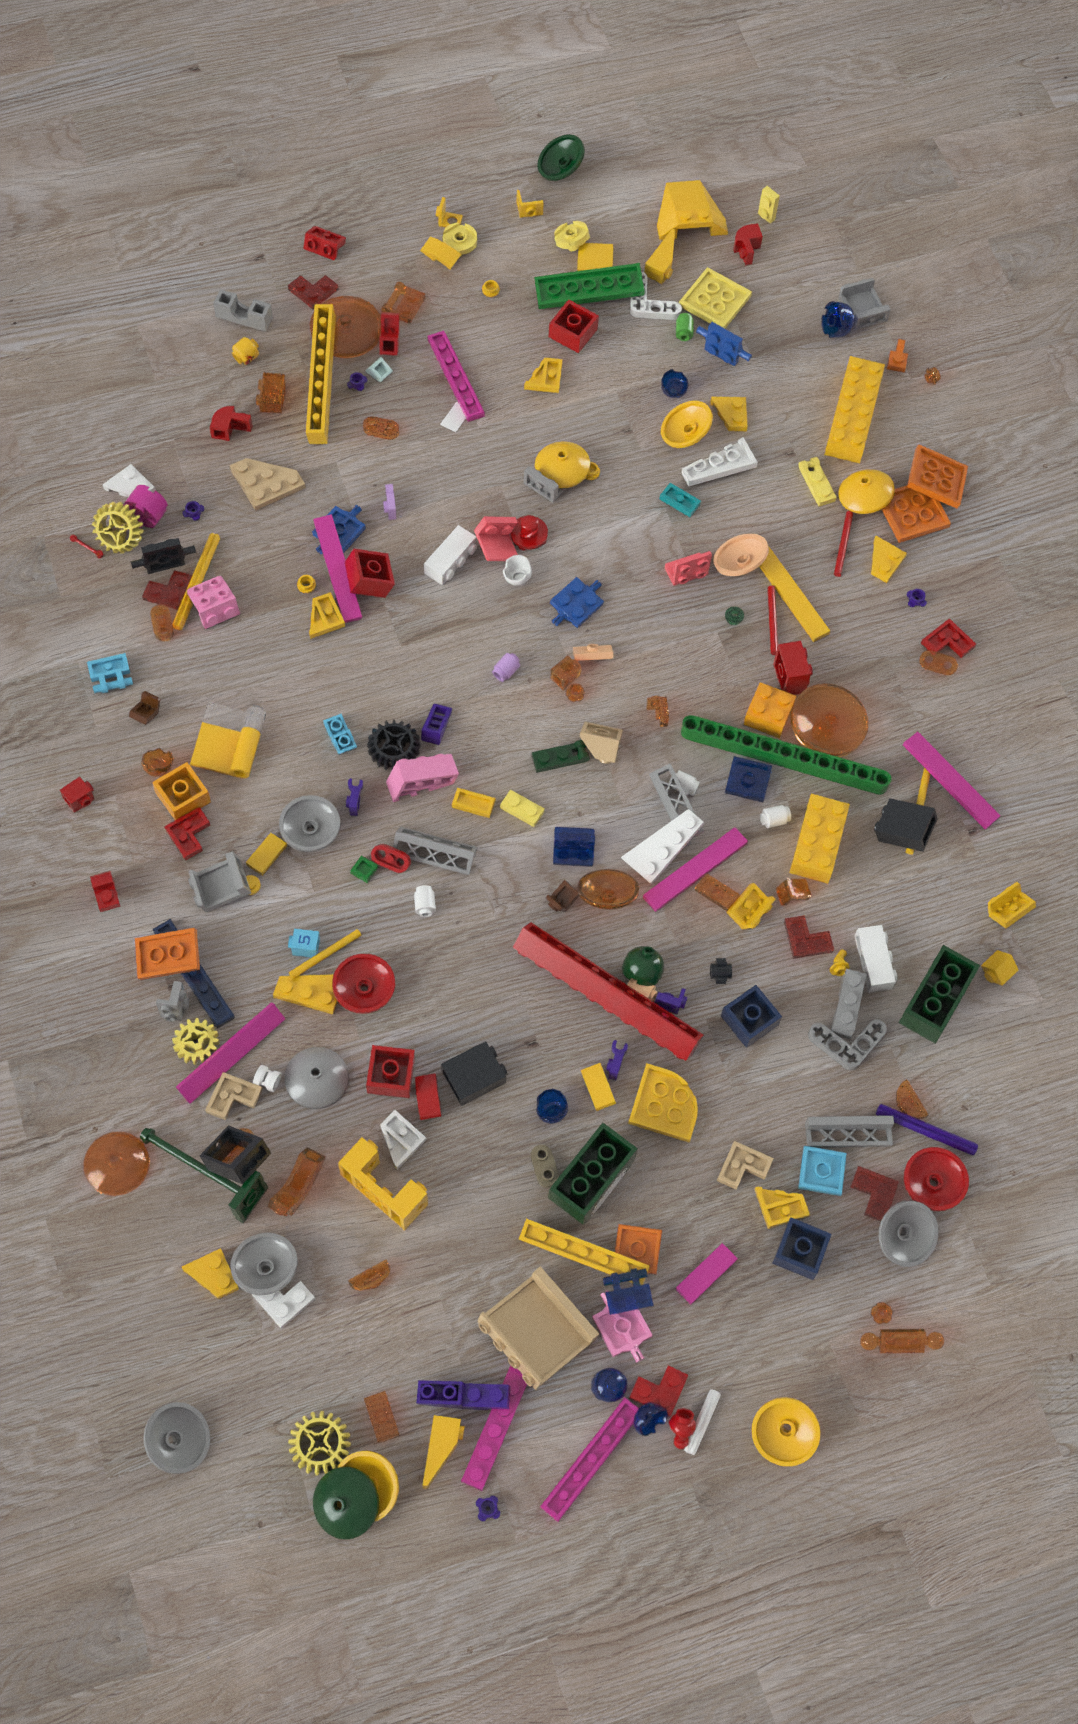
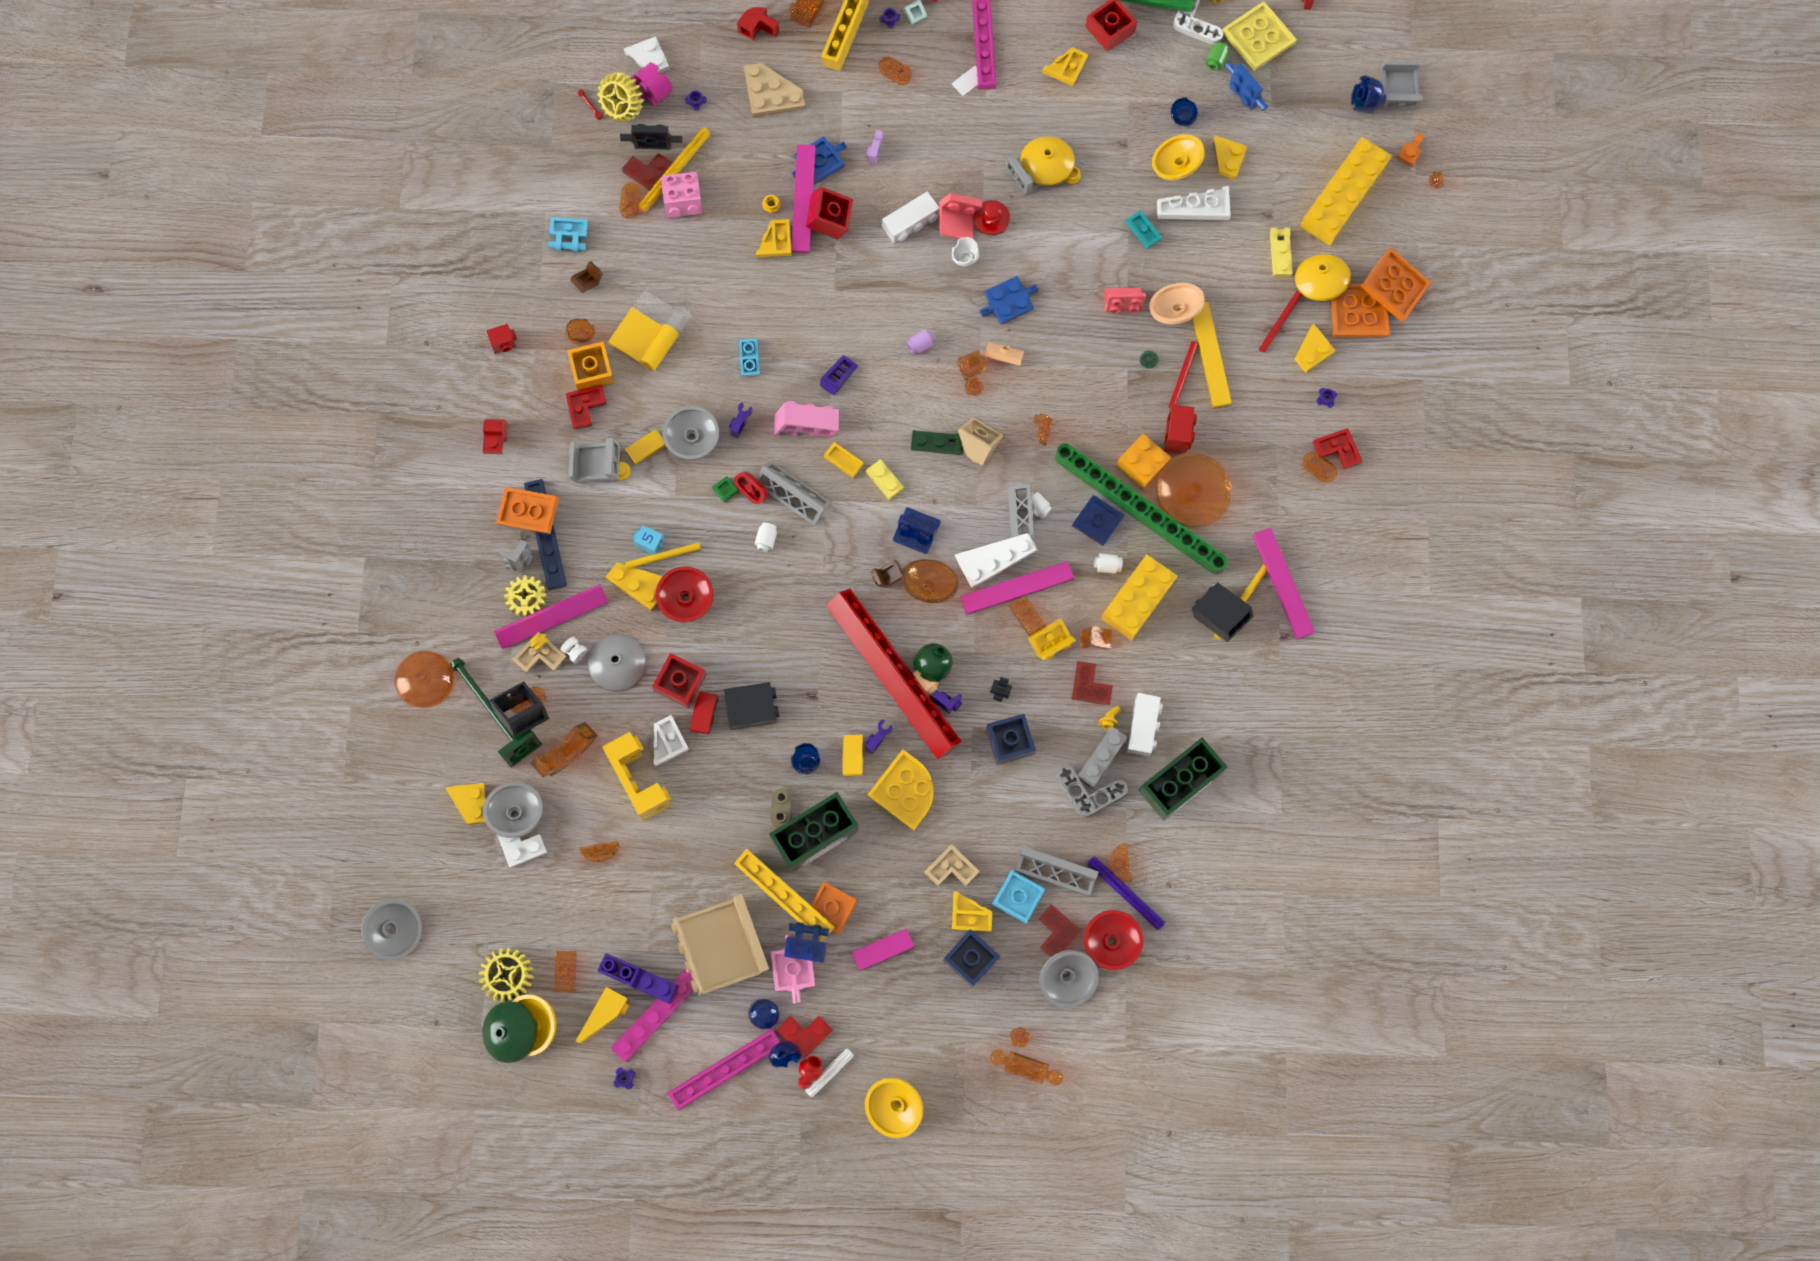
camera: 20 degrees right, 10 degrees up
black gear [367,719,421,770] -> none
yellow brick [981,950,1019,986] -> none
yellow bracket [988,882,1036,929] -> none
none -> yellow plate [530,633,548,650]

